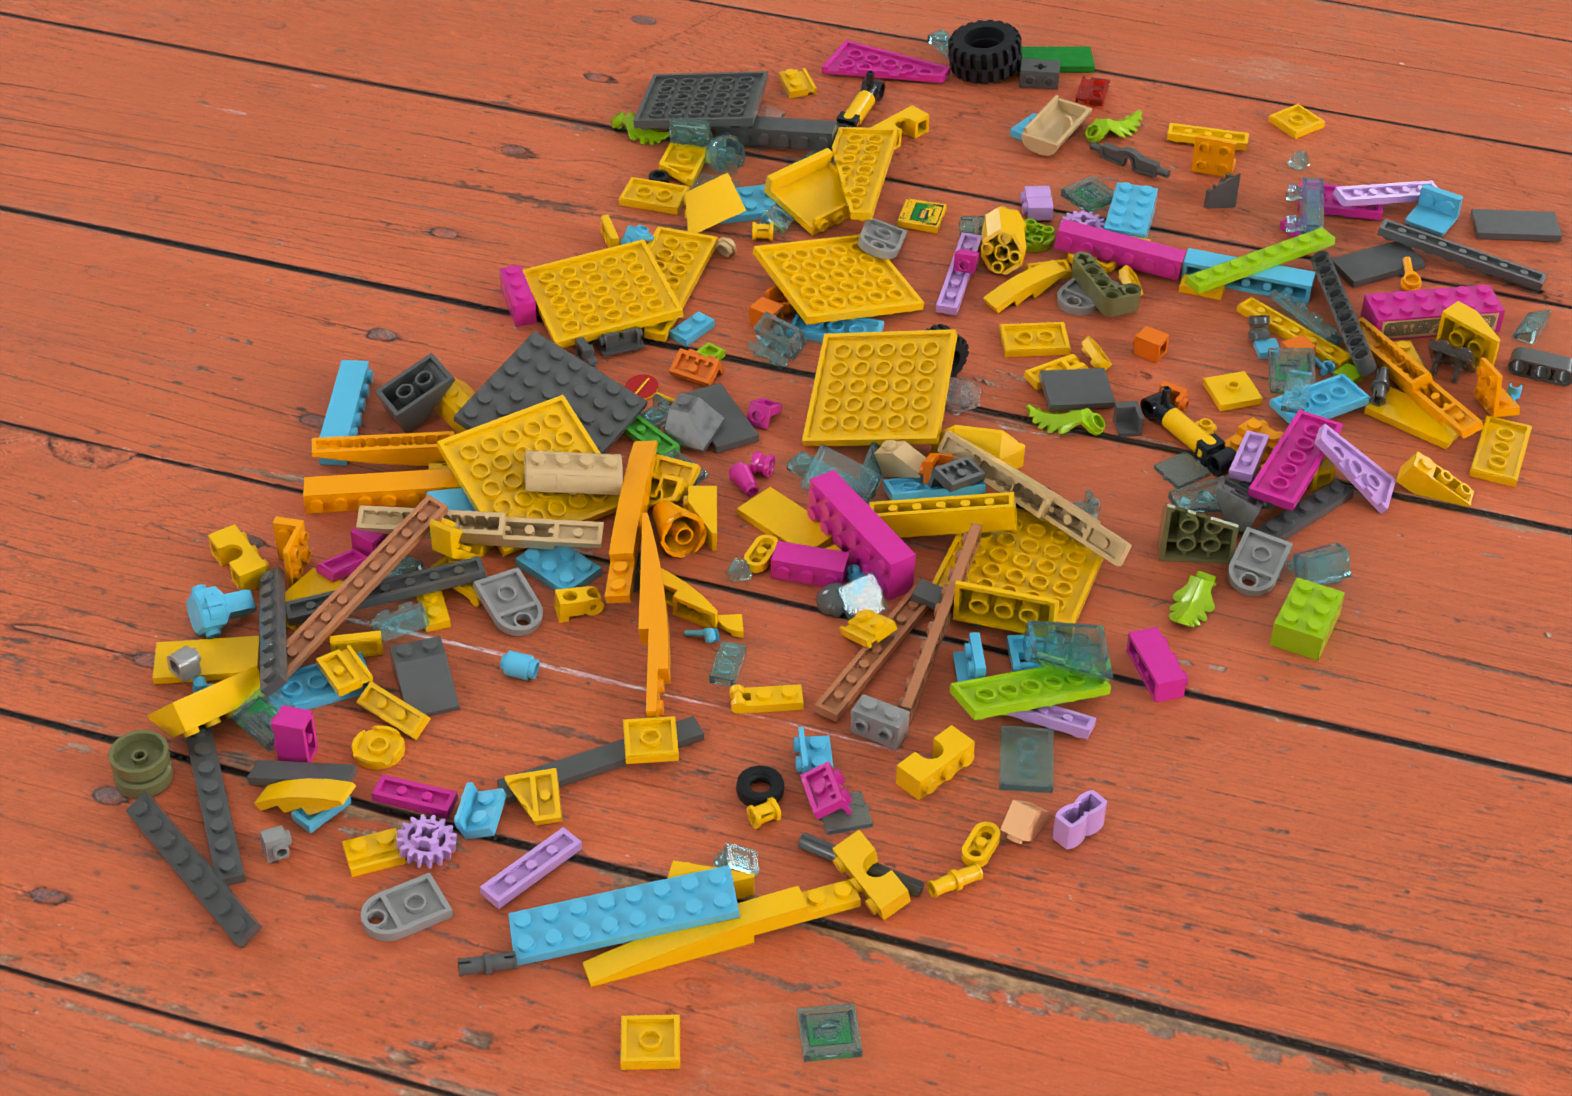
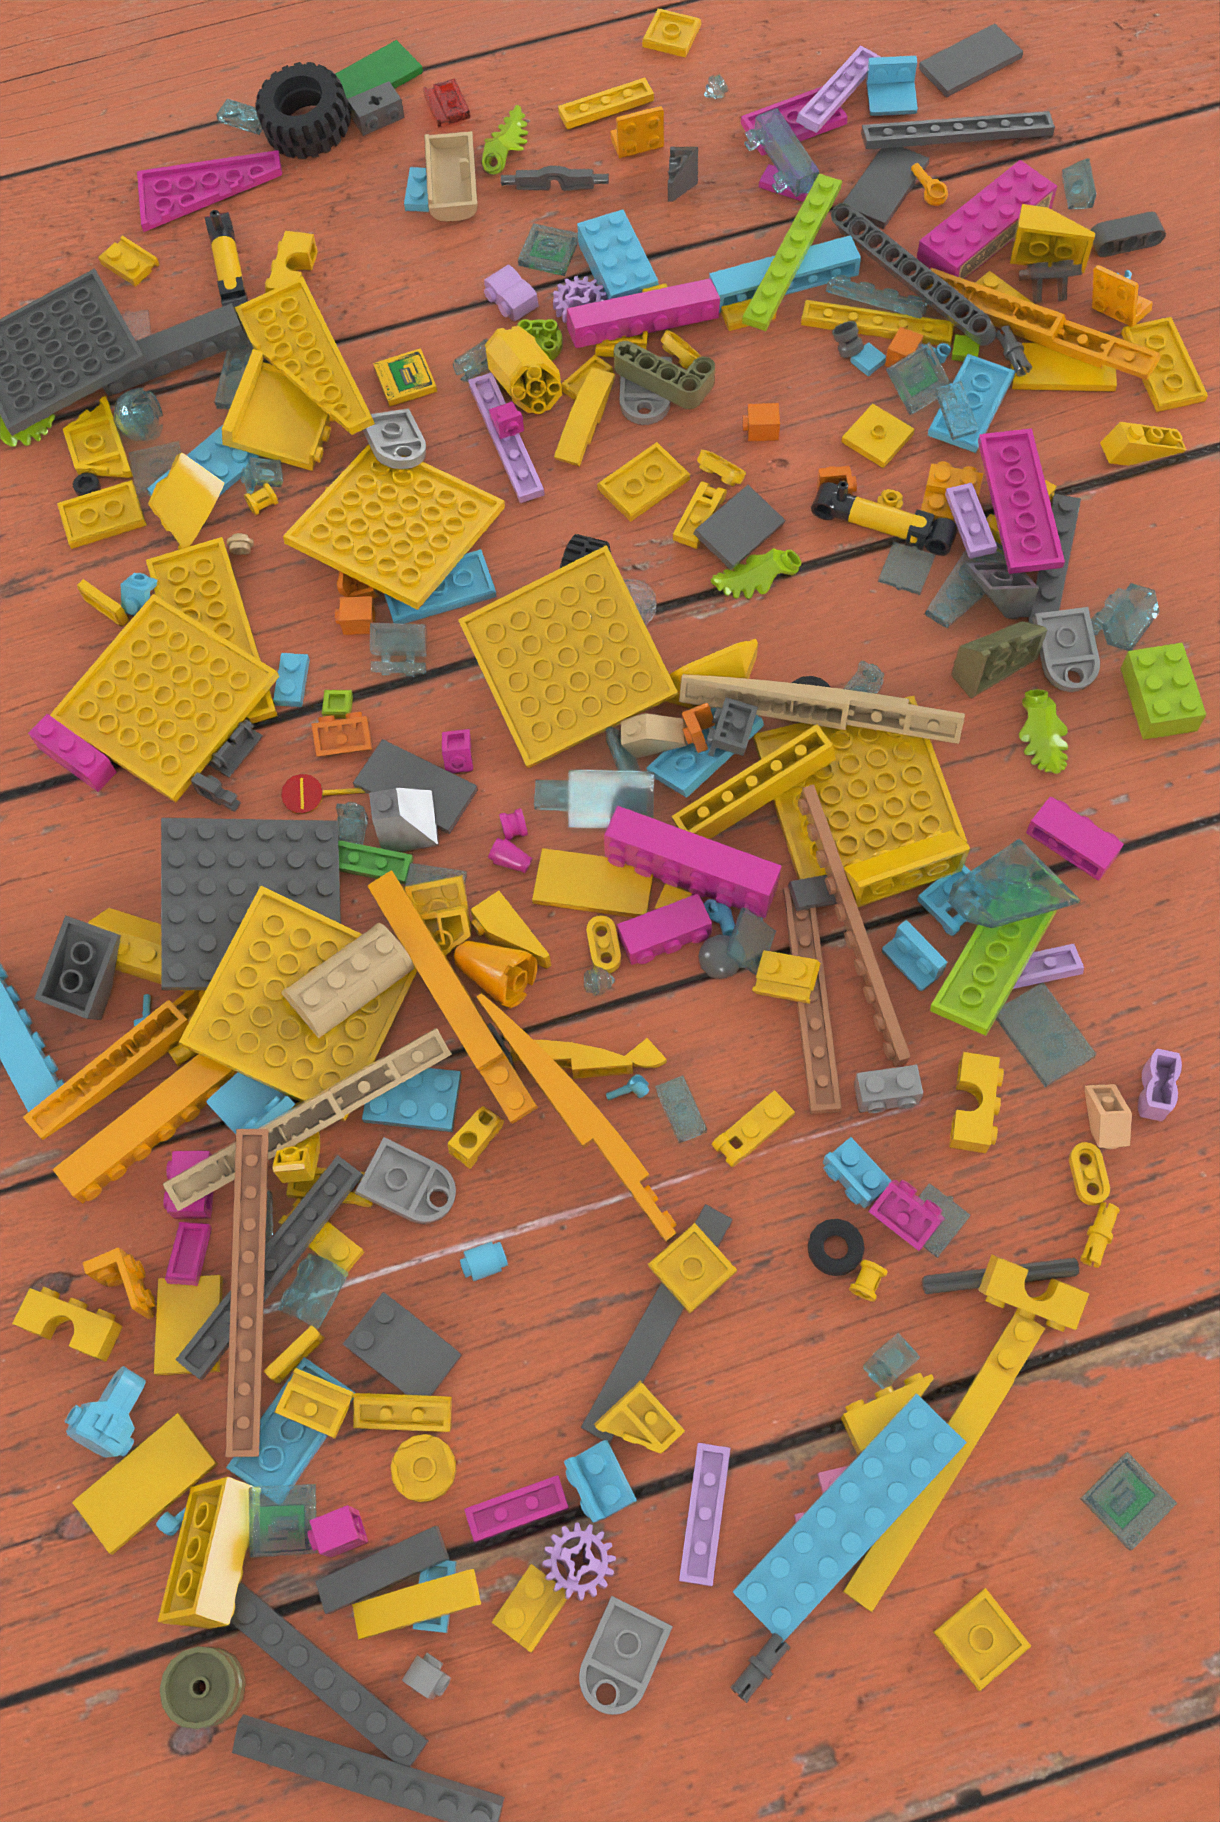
camera: 30 degrees left, 25 degrees up
light grey plate [167,646,201,683] -> none
dark grey plate [259,565,288,698] -> none
clear light blue bracket [669,118,713,147] -> none
dark grey panel [1113,401,1144,437] -> none
lavender wing [1314,424,1396,514] -> none

